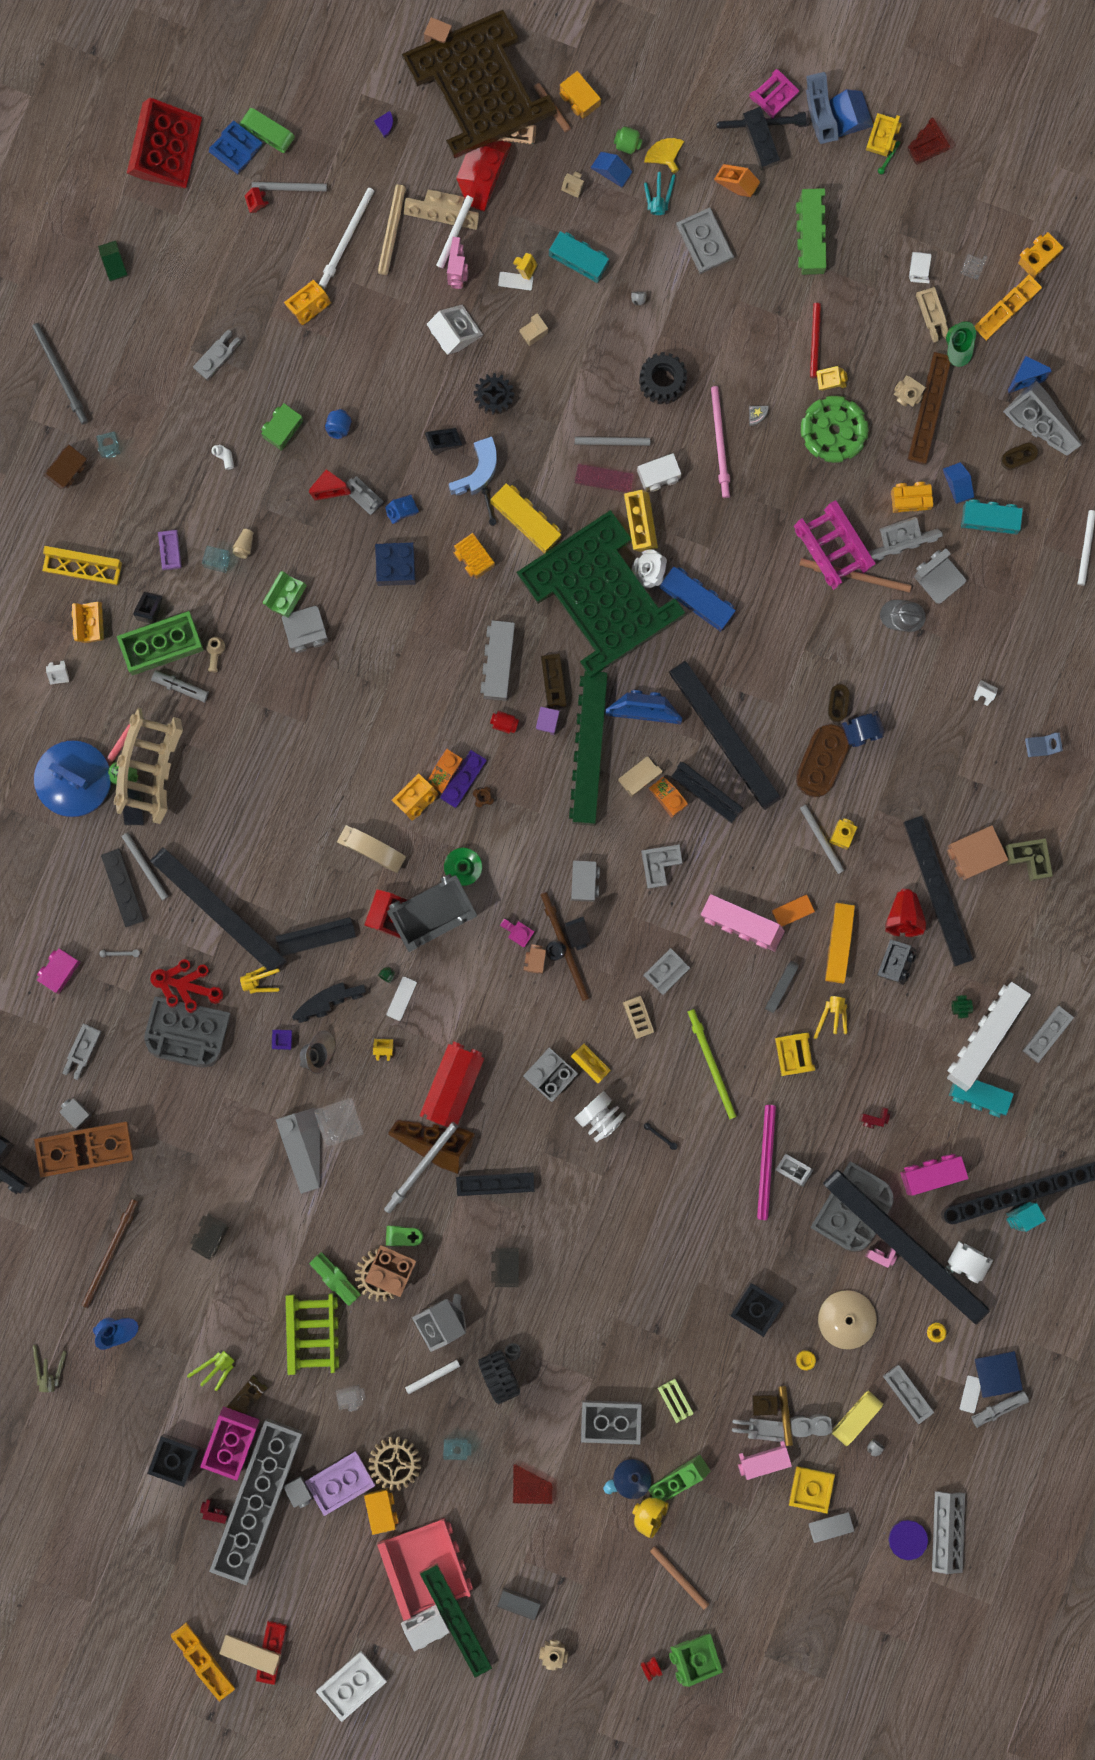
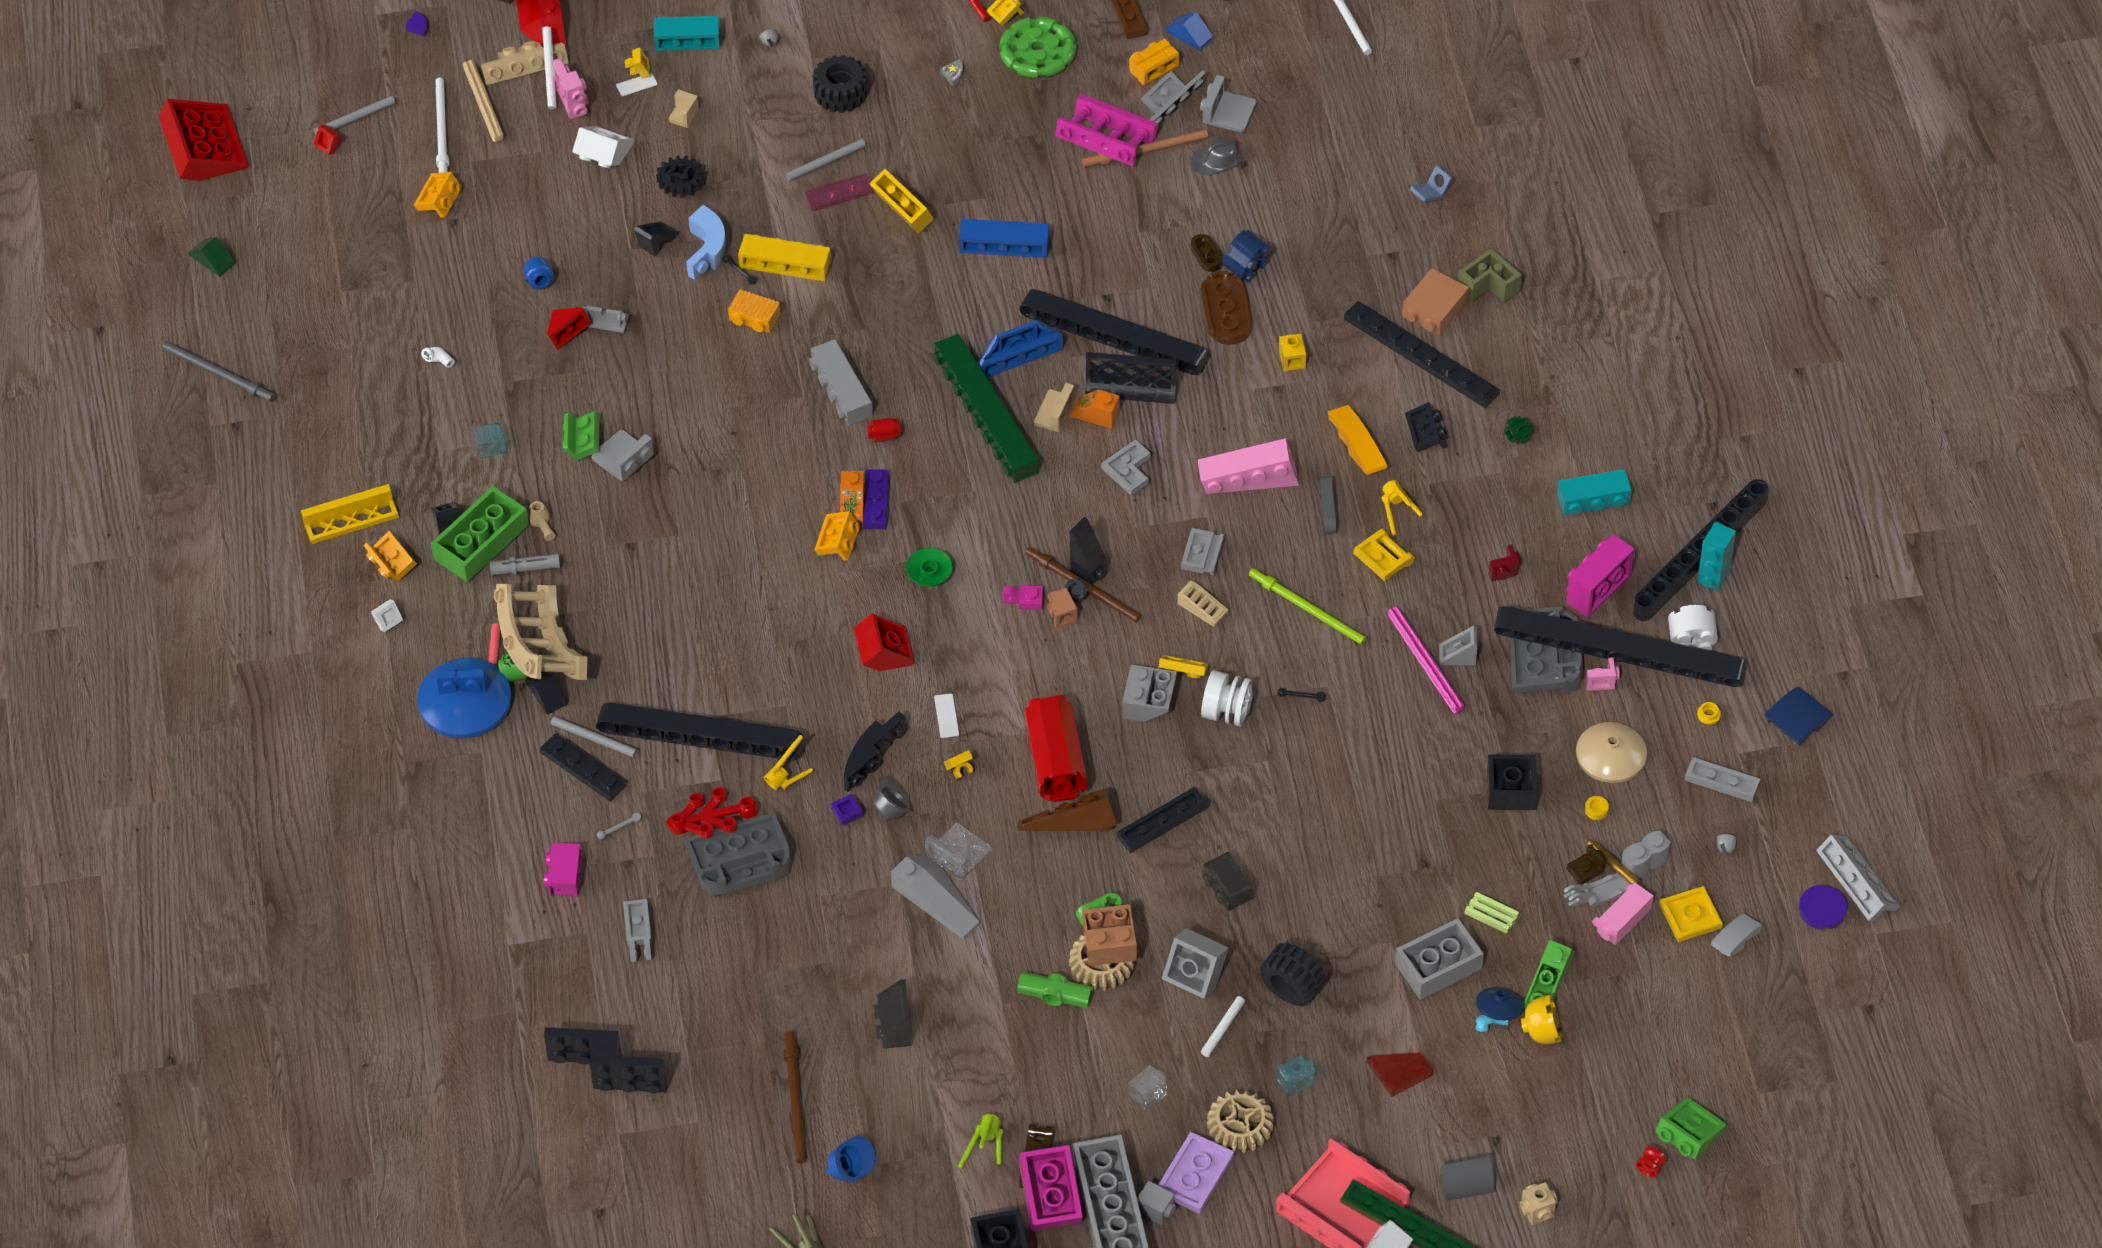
camera: 25 degrees left, 30 degrees down
dark orange bracket [34,1122,134,1178] -> none
reddish brown brick [43,444,87,490] -> none
light grey brick [60,1098,92,1129] -> none
clear light blue bracket [96,431,120,458] -> none
medium lavender plate [158,530,182,571] -> none
light grey hinge [193,330,241,381] -> none
blue slope [209,120,262,174] -> none
tan cone [232,529,254,559] -> none
bright green beam [240,108,295,153] -> none
bright green brick [261,403,303,451] -> none
black fence [275,917,356,957] -> none
lime fence [286,1293,339,1375] -> none
tan arch [337,826,406,873] -> none
light orange brick [364,1488,399,1535] -> none
dark blue brick [375,542,416,586] -> none
dark green hinge [378,967,395,983] -> none
light grey bar [384,1122,458,1213] -> none
blue bracket [385,495,419,524] -> none
dark grey windscreen [387,874,477,952] -> none
reddish brown plate [473,787,494,808] -> none
dark green piece [516,510,686,678] -> none
medium lavender panel [536,707,559,735] -> none
dark brown plate [541,654,566,709] -> none
light grey brick [571,861,600,902] -> none
white plate [632,549,667,588] -> none
white brick [637,453,681,492] -> none
nougat bar [650,1546,709,1610] -> none
bright pink bar [711,386,730,498] -> none
orange tile [772,895,815,927] -> none
light grey bar [800,805,845,874] -> none
light yellow beam [832,1390,883,1446] -> none
red cone [885,889,926,937] -> none
white brick [947,982,1031,1091] -> none
white sticker [960,1376,981,1413] -> none
teal brick [961,499,1023,535] -> none
light grey pin [971,1391,1029,1428] -> none
white tile [974,680,998,706] -> none
light grey plate [1022,1006,1074,1063] -> none

